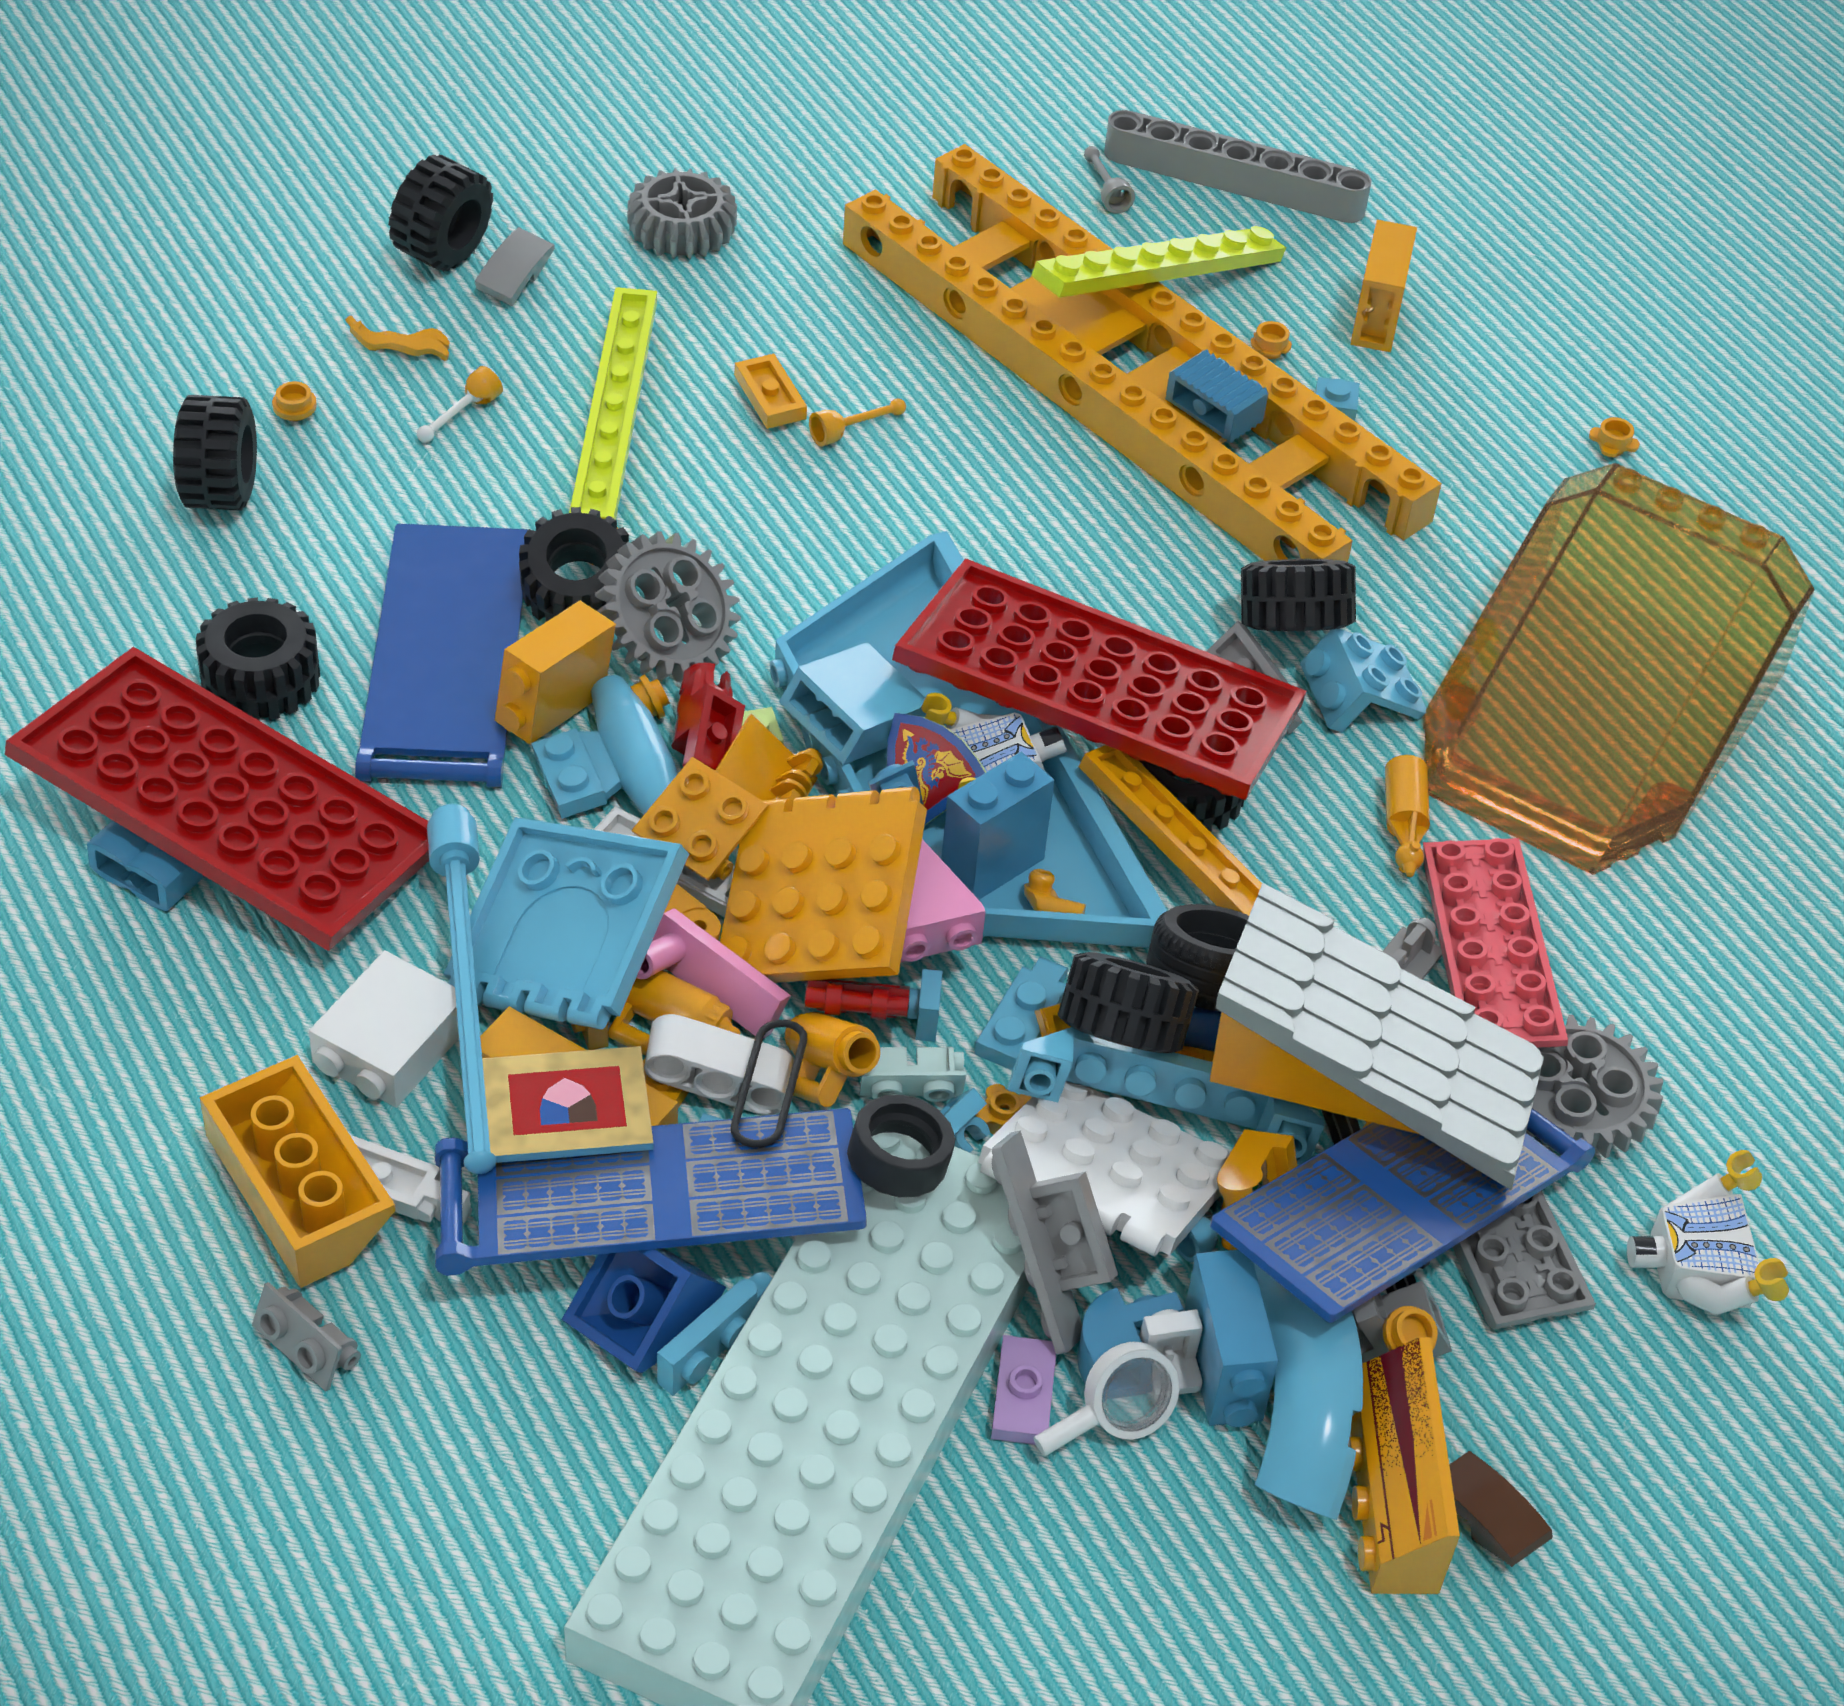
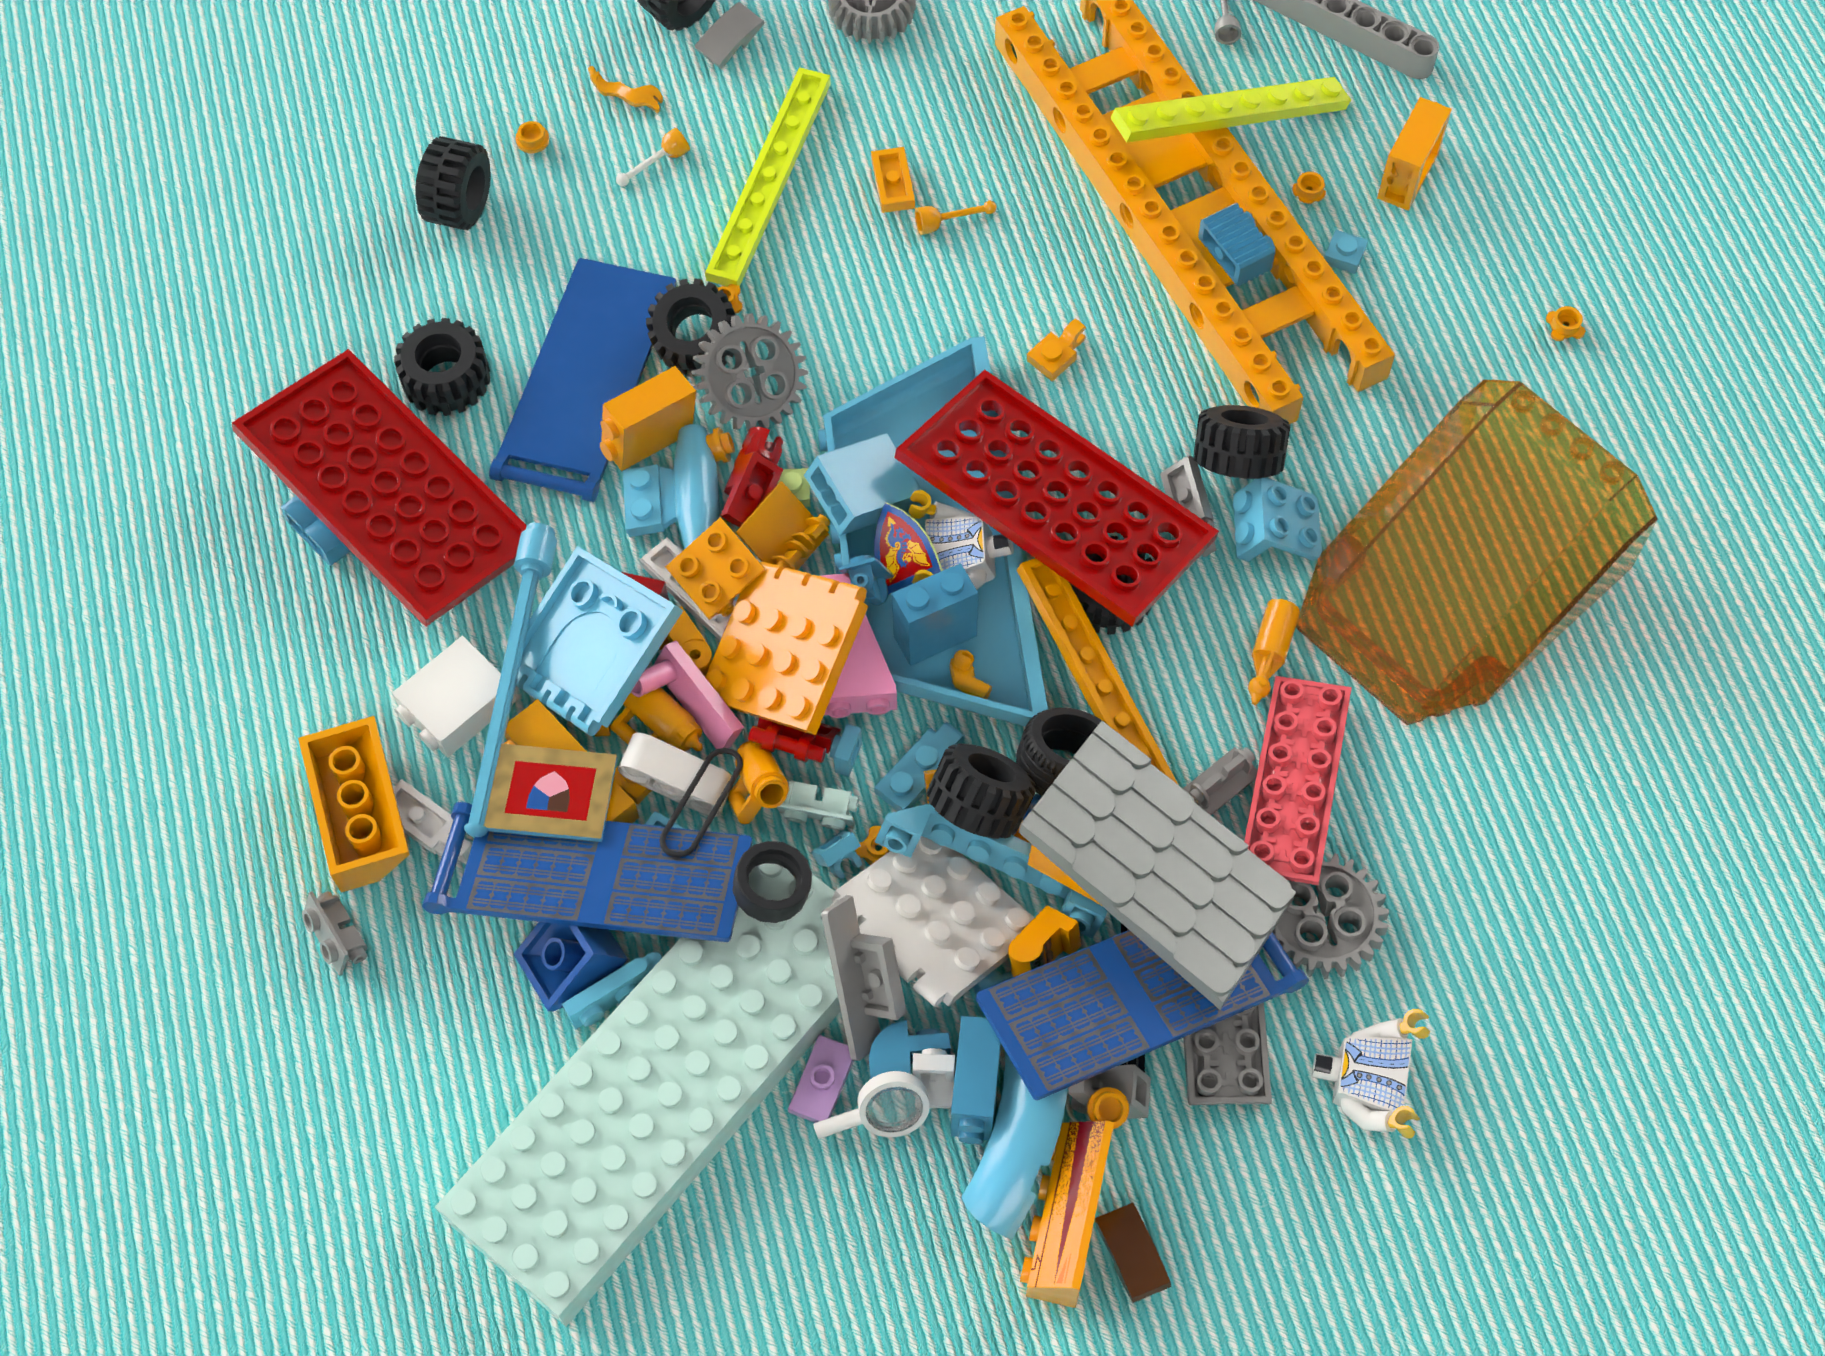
camera: 20 degrees right, 15 degrees up
none -> light orange plate [1027,318,1086,382]

